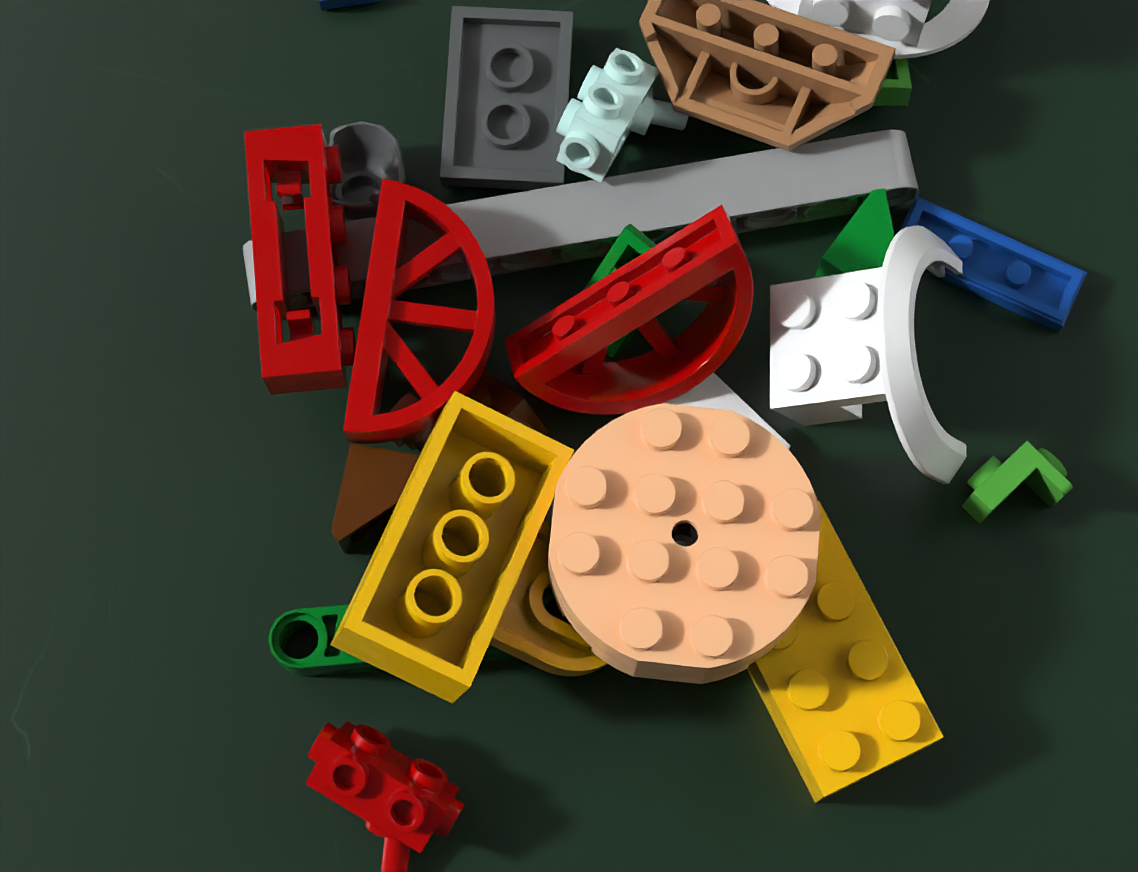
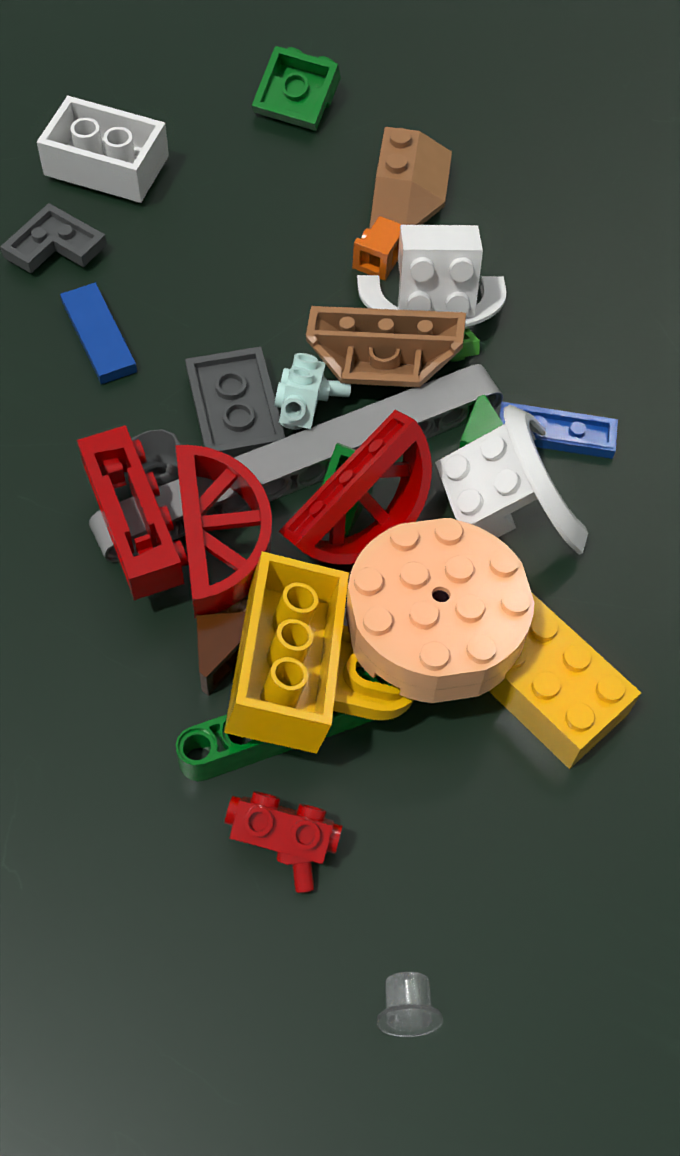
camera: 20 degrees left, 15 degrees down
bright green bracket [962,441,1073,524] -> none

